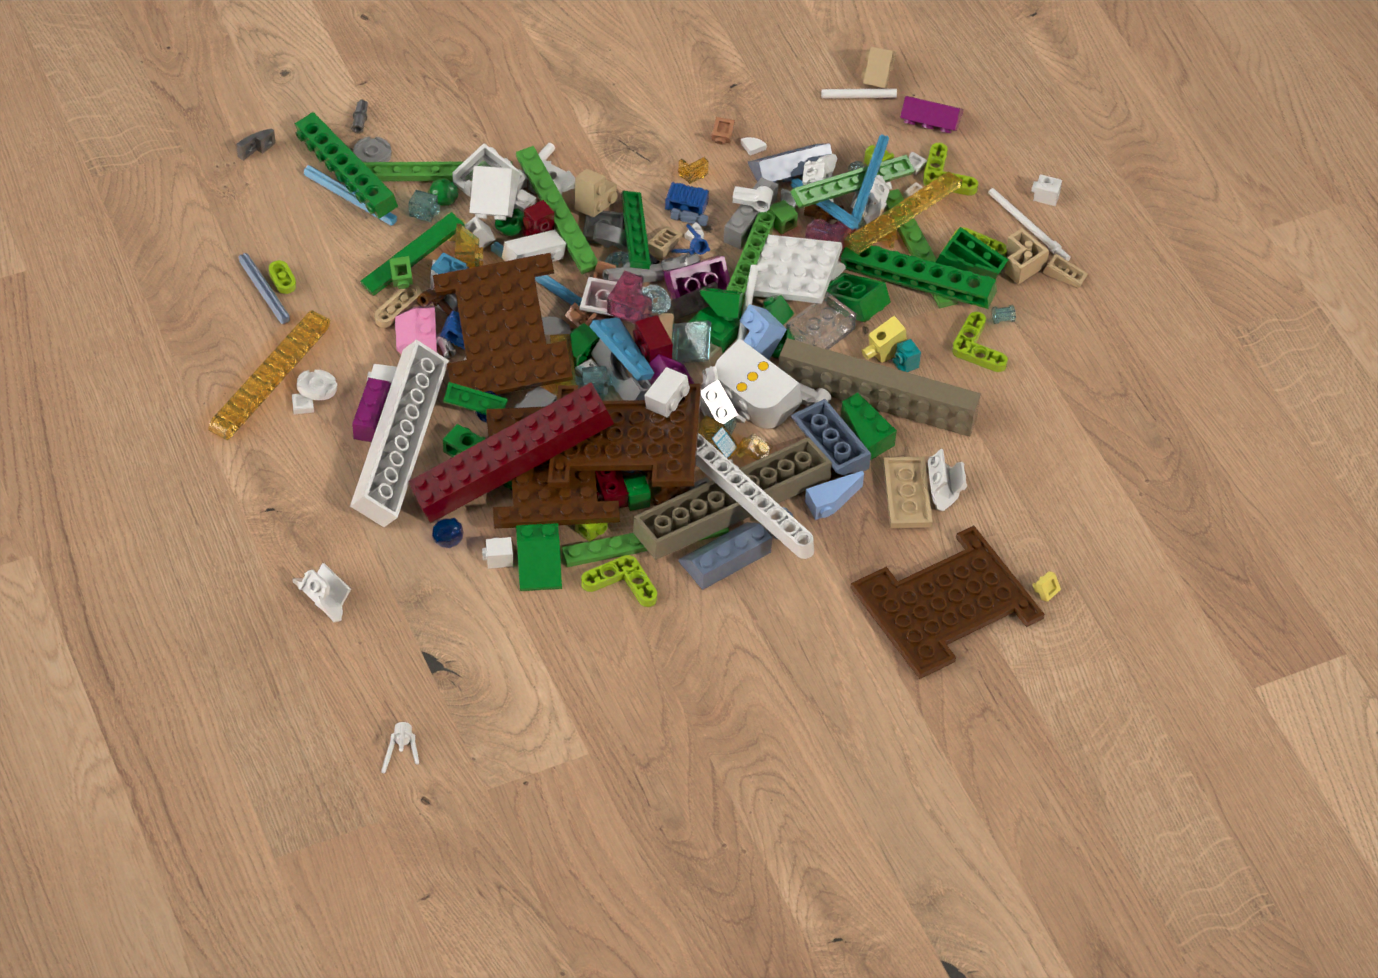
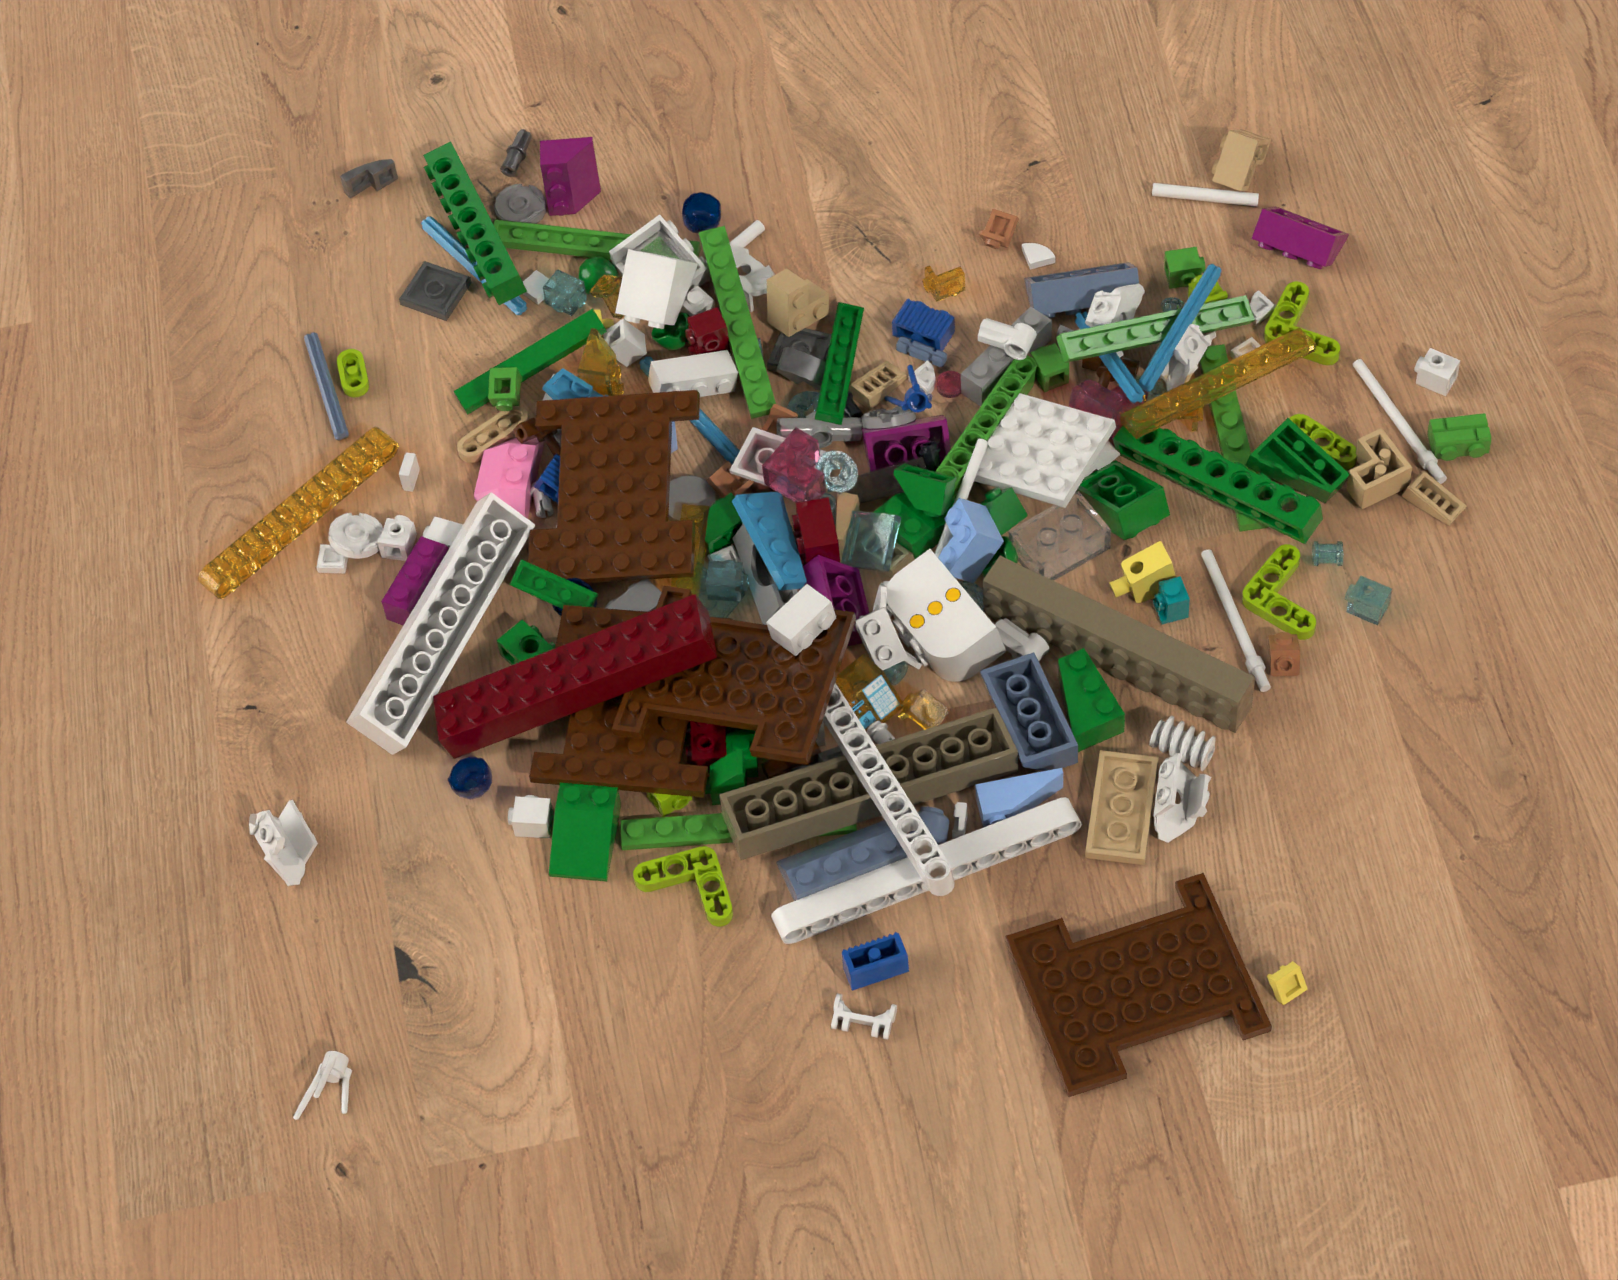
camera: 20 degrees right, 5 degrees up
none -> white brick [377,515,417,561]
none -> dark grey tile [399,261,472,321]
none -> white tile [399,453,420,492]
none -> white tile [523,270,556,305]
none -> magenta slope [540,137,601,216]
none -> clear yellow bracket [590,274,624,319]
none -> clear blue hair [682,192,721,234]
none -> green slope [705,749,747,805]
none -> white beam [771,797,1082,944]
none -> white piece [831,993,897,1040]
none -> blue brick [842,932,909,991]
none -> black pin [919,441,941,472]
none -> clear pink tile [937,371,961,398]
none -> white tile [952,802,967,840]
none -> white piece [1149,716,1216,771]
none -> bright green brick [1164,247,1206,289]
none -> white bar [1201,549,1271,692]
none -> nougat bracket [1268,632,1300,676]
none -> clear light blue brick [1345,576,1392,626]
none -> bright green brick [1427,413,1491,461]

